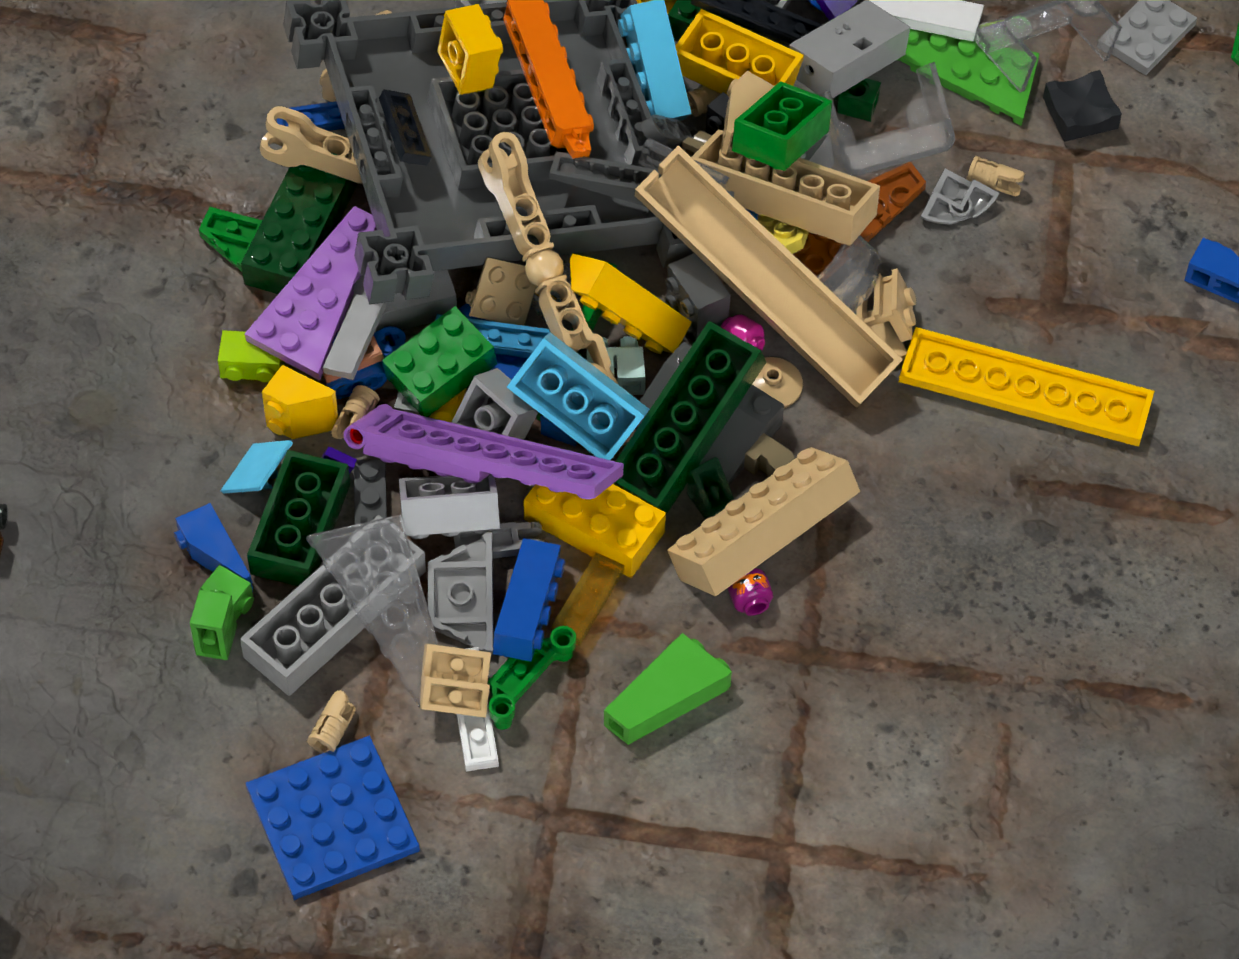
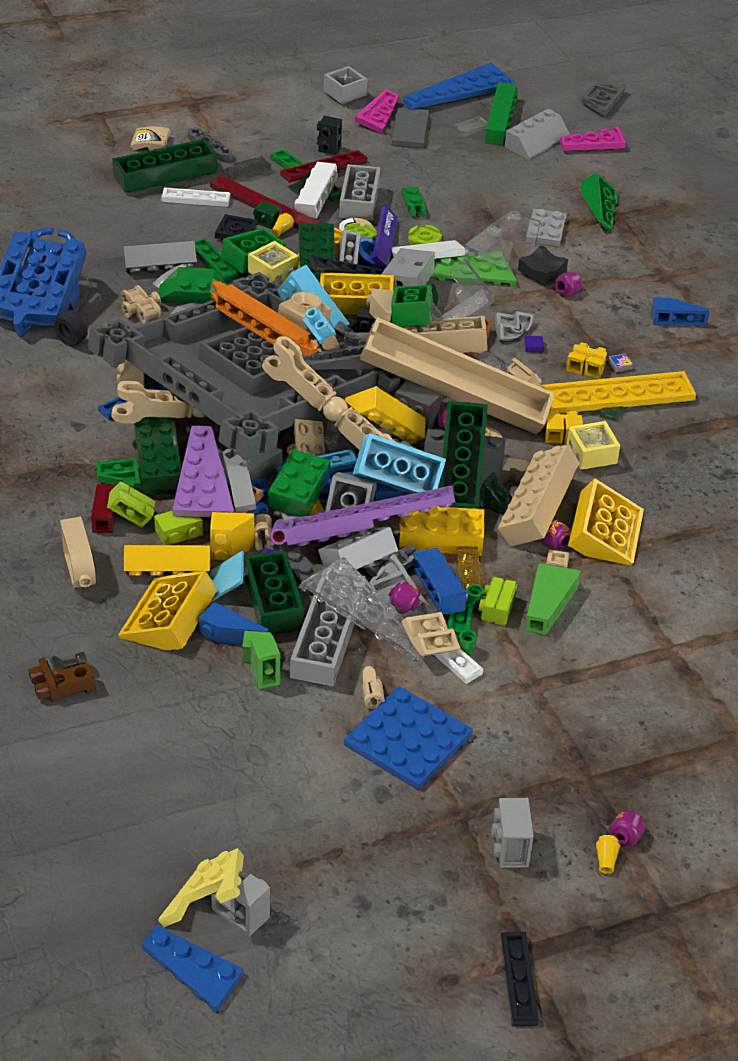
camera: 30 degrees left, 15 degrees down
black plate [379,89,432,166] -> none
yellow brick [437,4,503,95] -> none
tan hinge [967,156,1025,197] -> none
none -> tan window [60,517,96,588]
none -> dark red brick [91,484,116,533]
none -> lime brick [107,481,155,527]
none -> yellow slope [118,571,217,650]
none -> yellow slope [124,545,211,575]
none -> tan piece [278,292,332,336]
none -> medium azure hips [302,307,341,352]
none -> magenta head [389,581,421,613]
none -> lime brick [479,577,517,626]
none -> dark purple tile [524,336,544,352]
none -> yellow hips [545,410,583,444]
none -> tan tile [546,550,569,568]
none -> magenta head [556,272,582,297]
none -> yellow hips [566,342,607,379]
none -> light yellow piece [567,421,620,470]
none -> yellow slope [568,478,644,566]
none -> clear green tile [599,406,623,422]
none -> tile [608,354,633,373]

